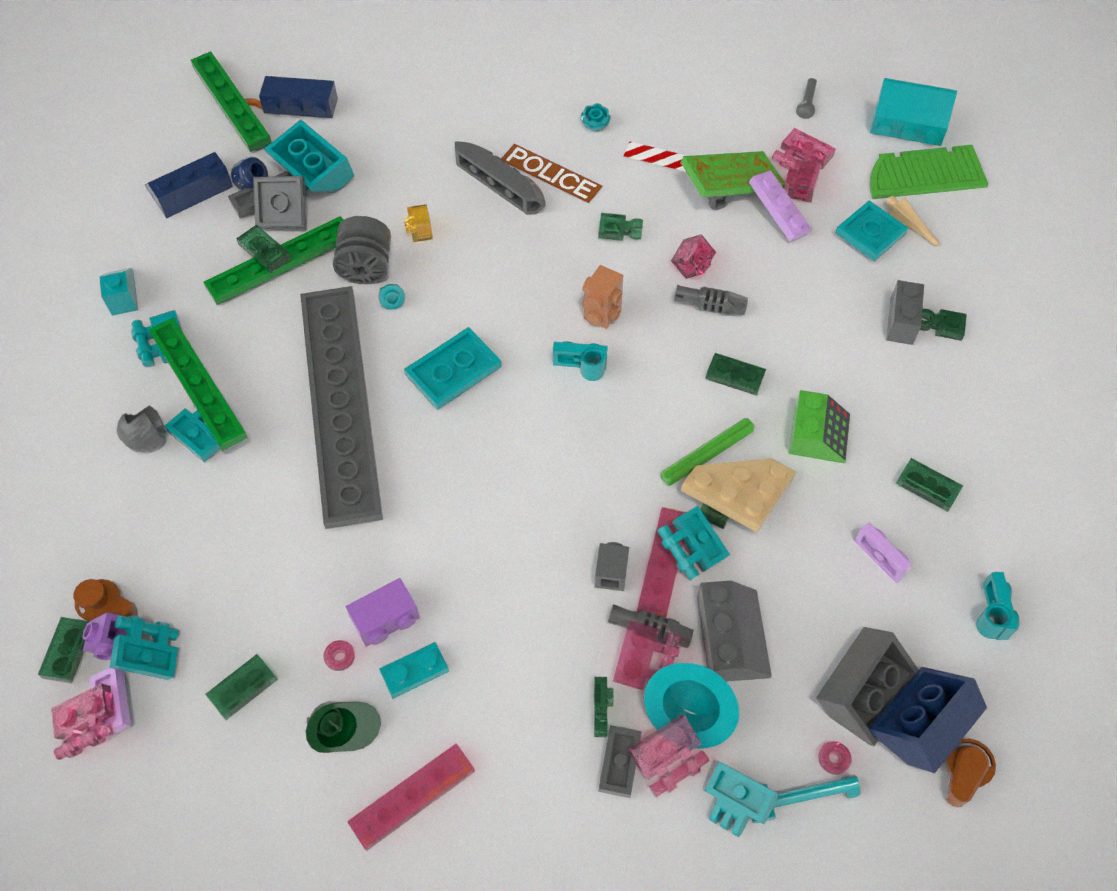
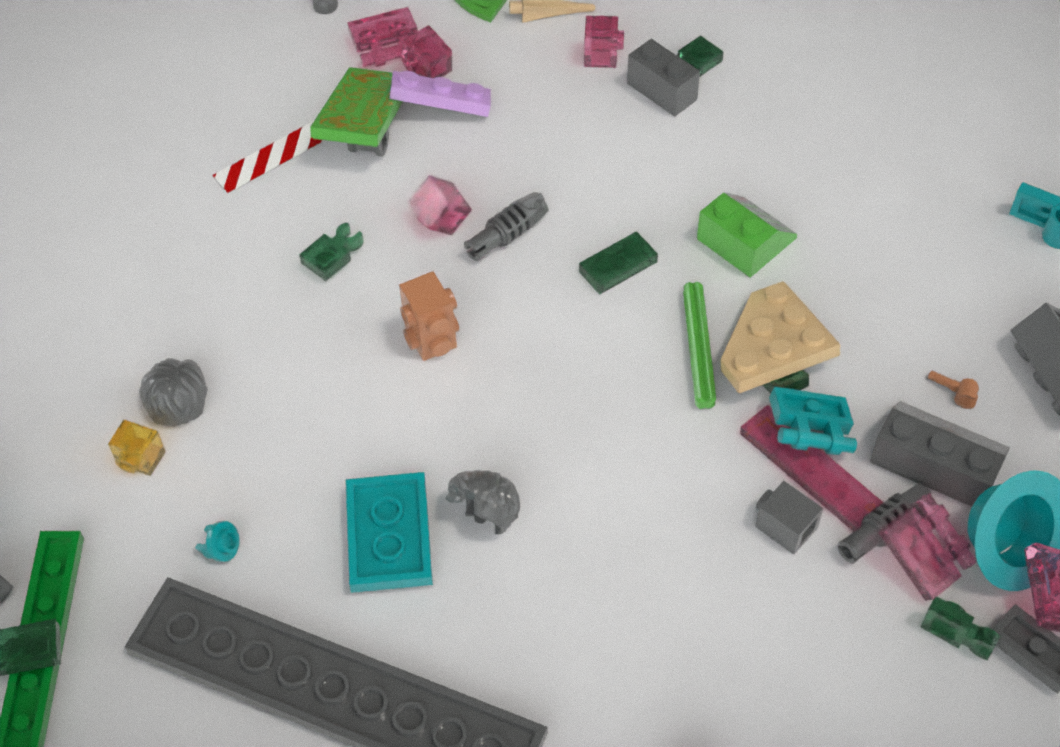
camera: 55 degrees left, 5 degrees down
dark grey wheel [333,216,391,284] -> none
dark grey brick [455,141,546,215] -> none
dark orange sticker [501,144,603,203] -> none
teal plate [553,341,608,381] -> none
teal plate [581,103,611,131] -> none
teal plate [835,200,908,262] -> none
lavender plate [855,522,912,584] -> none
clear green plate [896,458,963,512] -> none
none -> dark grey hair [139,358,208,427]
none -> dark grey hair [445,470,520,535]
none -> clear pink brick [584,15,624,68]
none -> nougat hand [928,370,979,409]

